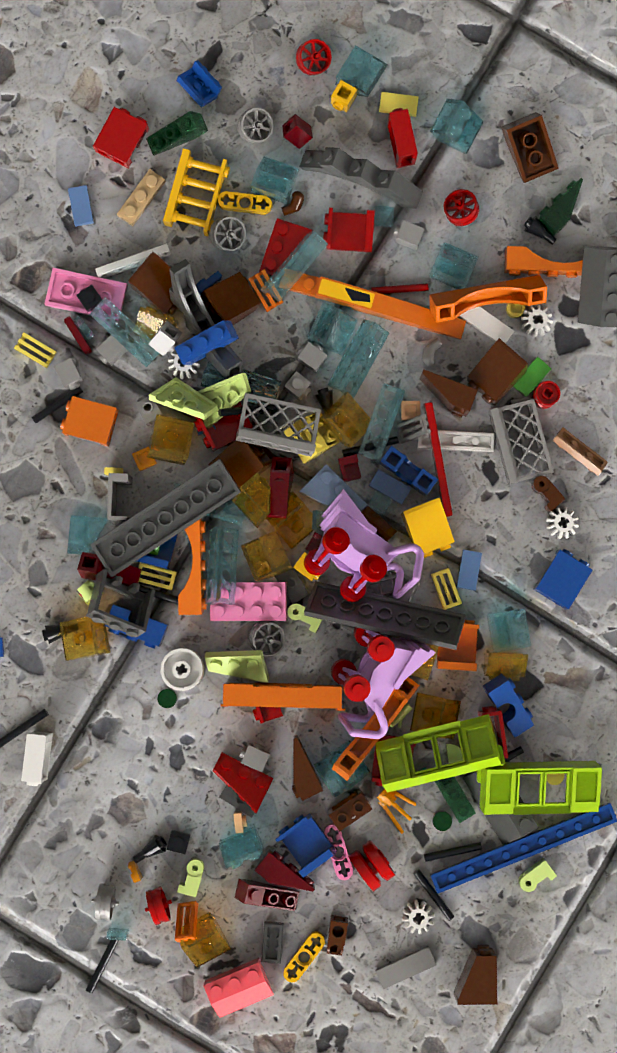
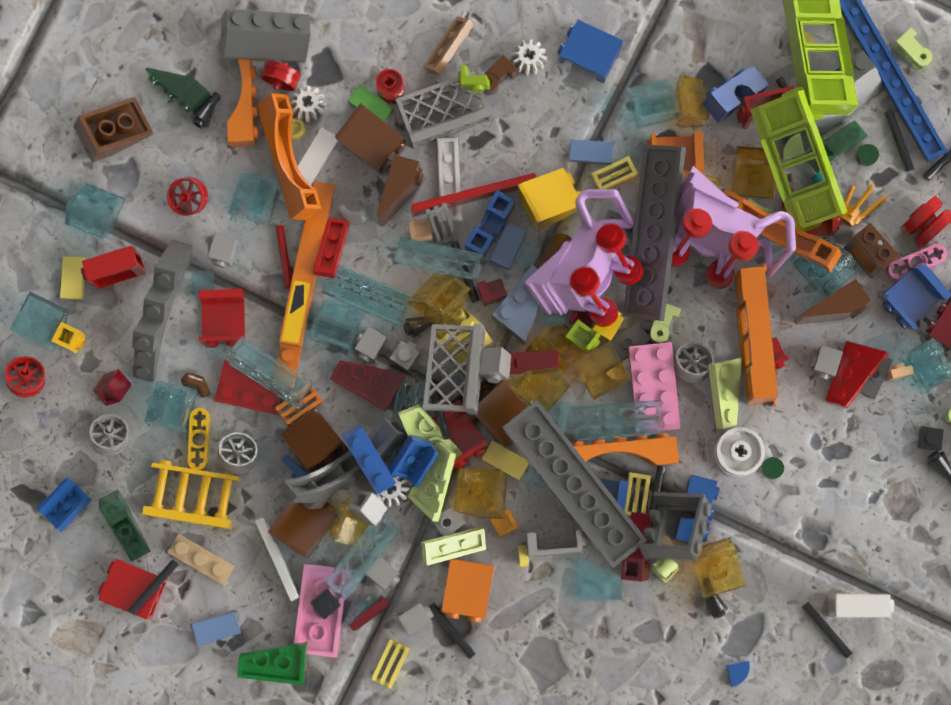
camera: 90 degrees left, 5 degrees down
none -> black bar [128,559,179,615]
none -> green wing [237,641,308,686]
none -> red wheel [260,61,301,92]
none -> red plate [313,218,350,278]
none -> dark red wing [330,360,407,411]
none -> blue bracket [389,435,439,487]
none -> yellowish green plate [421,527,486,565]
none -> lime bracket [458,64,490,93]
none -> light grey brick [479,347,511,383]
none -> light yellow tile [482,440,529,481]
none -> lime bracket [564,320,601,353]

